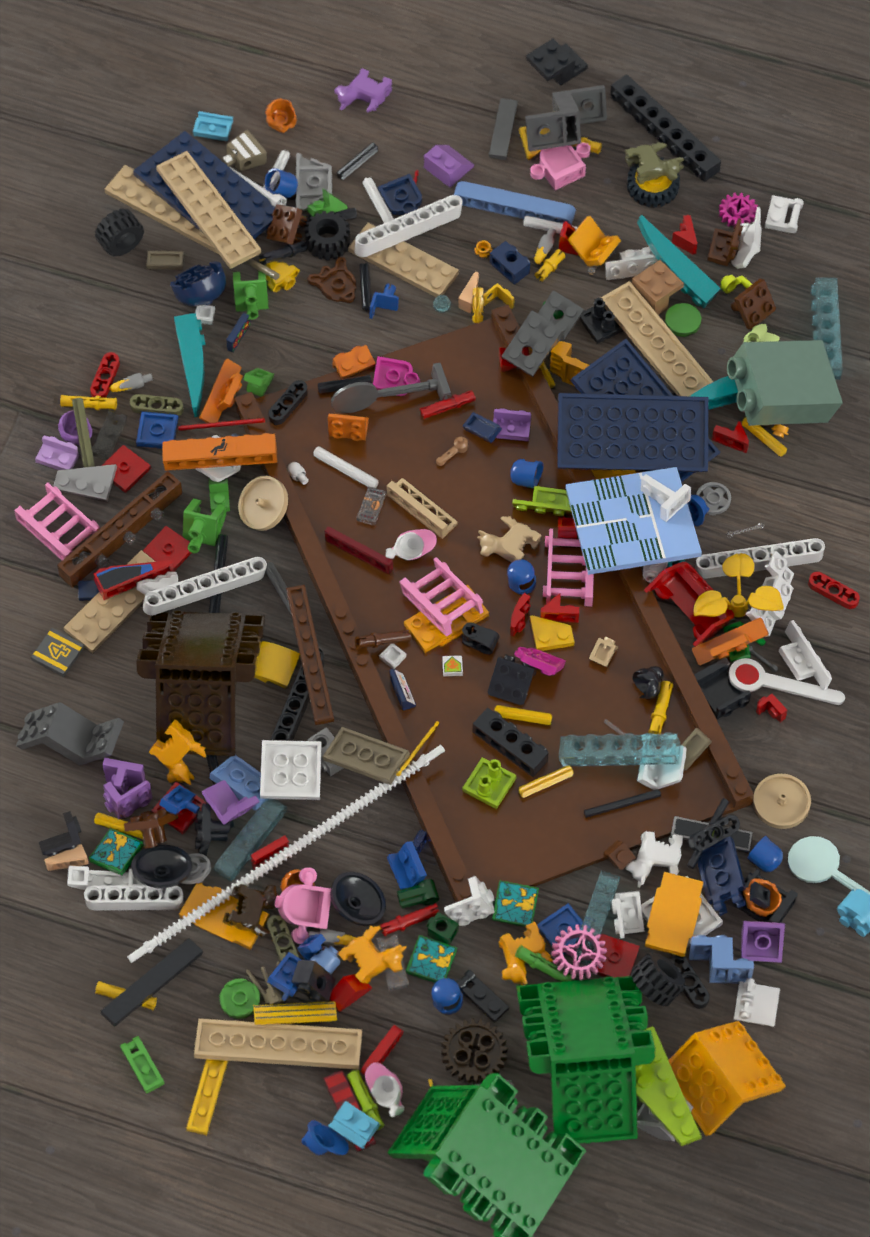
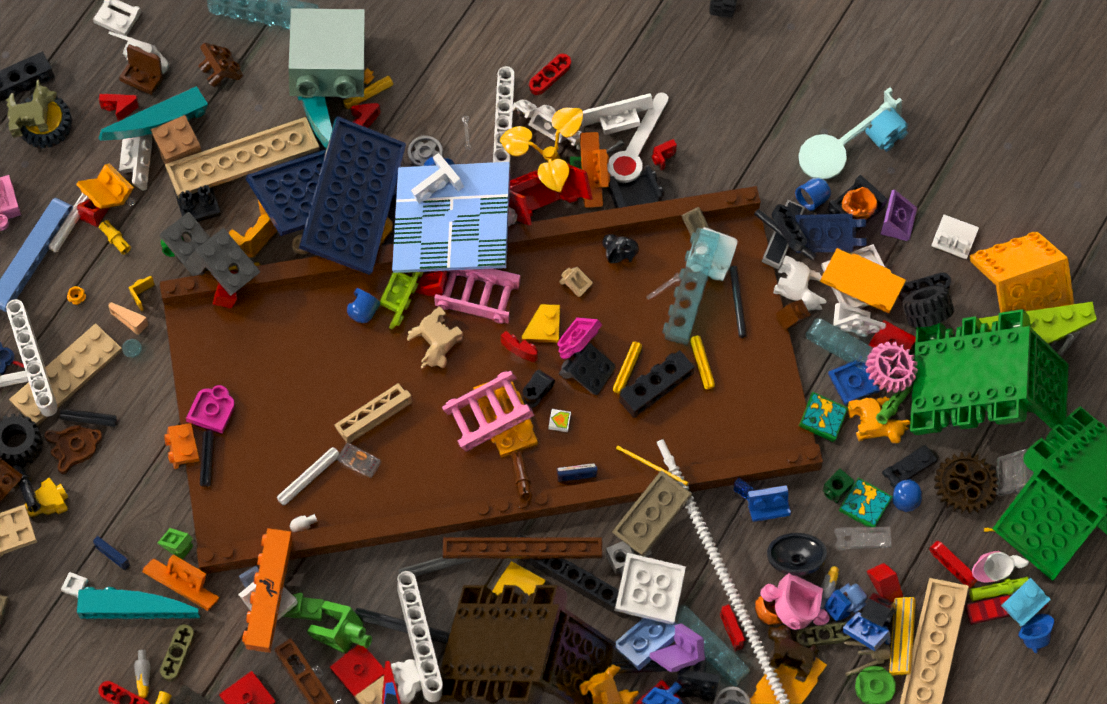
camera: 80 degrees left, 5 degrees up
blue tile [136,411,179,449] -> none
dark blue cylinder [170,261,226,307] -> none
red axle [178,418,265,431] -> none
bright green piece [233,270,269,320] -> none
tan piece [238,476,288,531] -> none
dark tan bar [244,258,280,280] -> none
black beam [268,380,308,425] -> none
dark red tile [325,526,393,575] -> none
orange bracket [328,414,369,441] -> none
dark grey piece [331,363,451,413] -> none
light orange animal [338,926,407,983] -> none
blue bracket [370,284,399,319] -> none
white tile [379,644,407,669] -> none
red pin [379,903,440,936] -> none
white hair [386,529,437,560] -> none
dark green piece [397,879,440,909] -> none
red pin [420,390,476,419] -> none
medium nougat piece [436,437,468,466] -> none
white bracket [444,876,495,926] -> none
dark blue tile [462,412,502,443] -> none
lime plate [462,757,516,809] -> none
yellow axle [473,287,483,323] -> none
dark blue brick [490,241,530,285] -> none
medium lavender bracket [493,409,531,441] -> none
blue helmet [507,559,536,594] -> none
light grey piece [534,228,556,264] -> none
red slope [540,593,580,623] -> none
yellow pin [648,681,674,737] -> none
bright green tile [665,303,701,337] -> none
medium blue bracket [689,935,754,984] -> none
dark pink gear [719,193,758,228] -> none
neon yellow plate [720,275,752,294] -> none
yellowish green plate [744,324,780,342] -> none
black tile [750,882,770,909] -> none
tan piece [753,774,811,829] -> none

